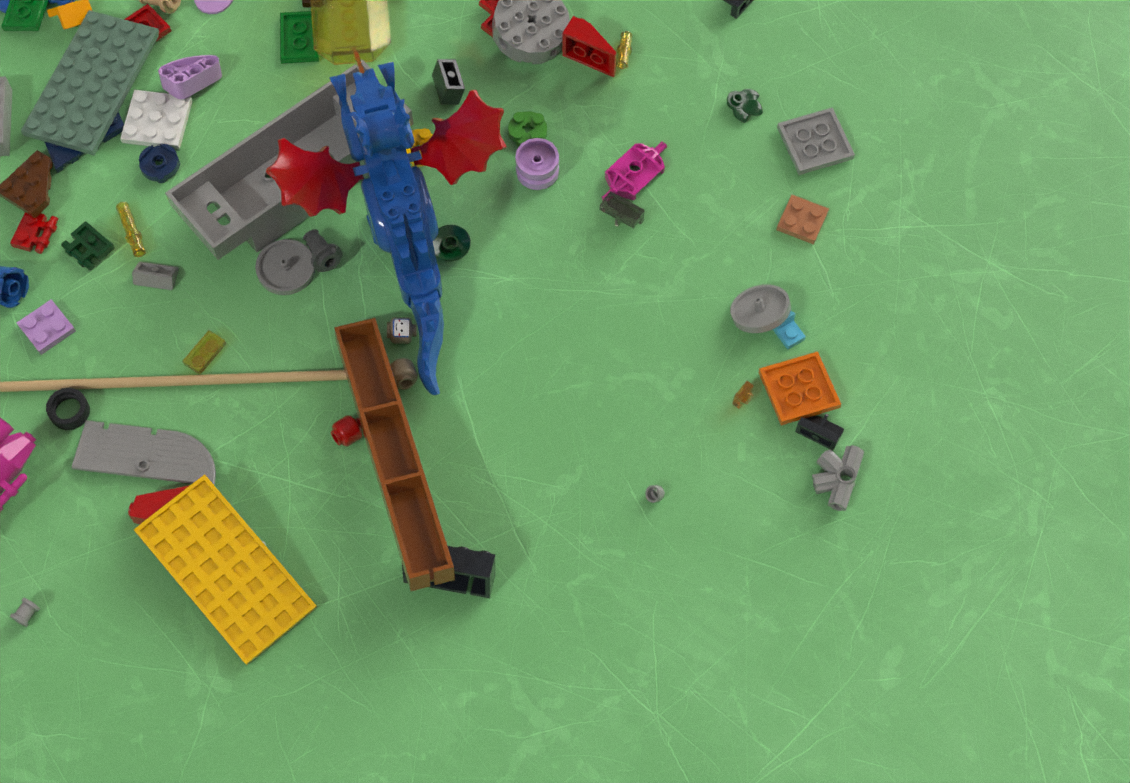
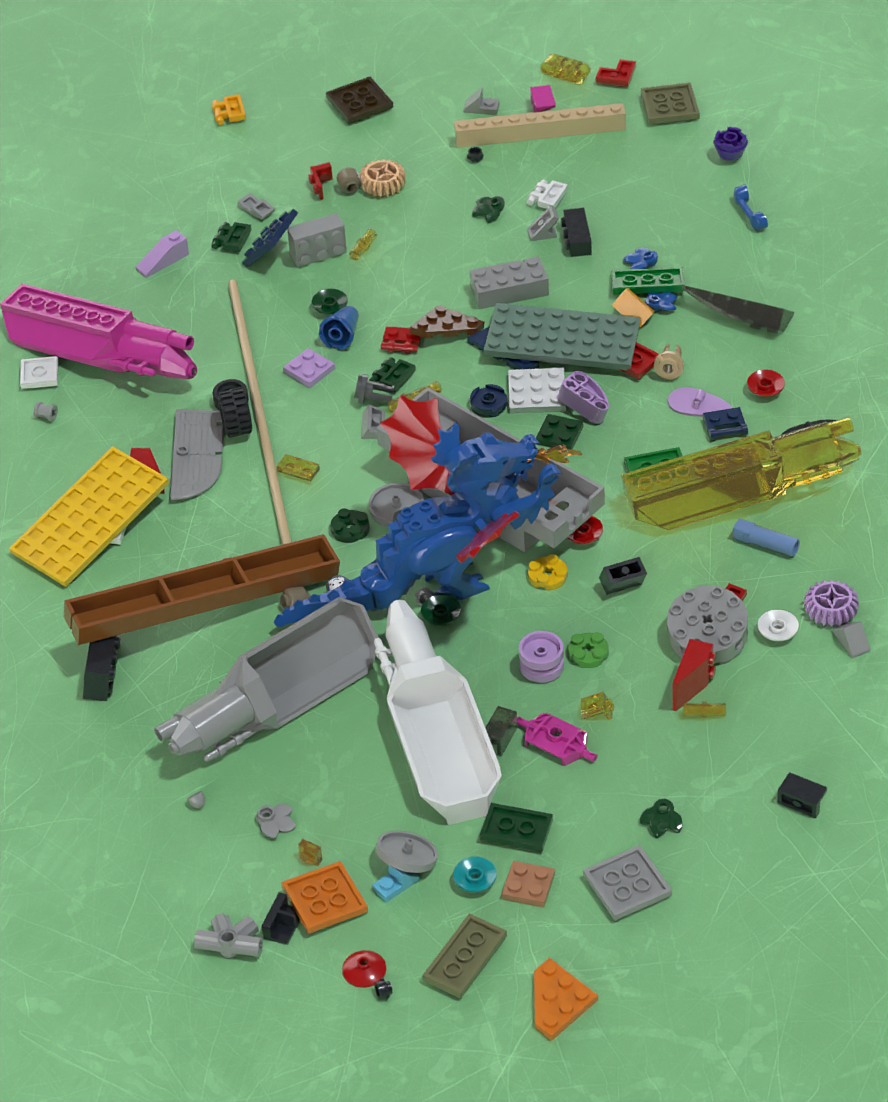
camera: 85 degrees right, 20 degrees down
none -> light grey piece [154,597,378,762]
none -> black tyre [218,387,252,438]
none -> light grey plate [256,804,295,838]
none -> dark green plate [331,508,370,543]
none -> red dish [342,950,387,988]
none -> dark grey piece [354,374,395,404]
none -> white piece [374,600,502,825]
none -> black plate [374,978,393,1000]
none -> olive plate [422,913,507,999]
none -> teal dish [453,856,497,892]
none -> dark green plate [480,803,553,852]
none -> orange plate [534,958,598,1041]
none -> dark green plate [536,414,584,452]
none -> clear yellow bracket [581,692,614,720]

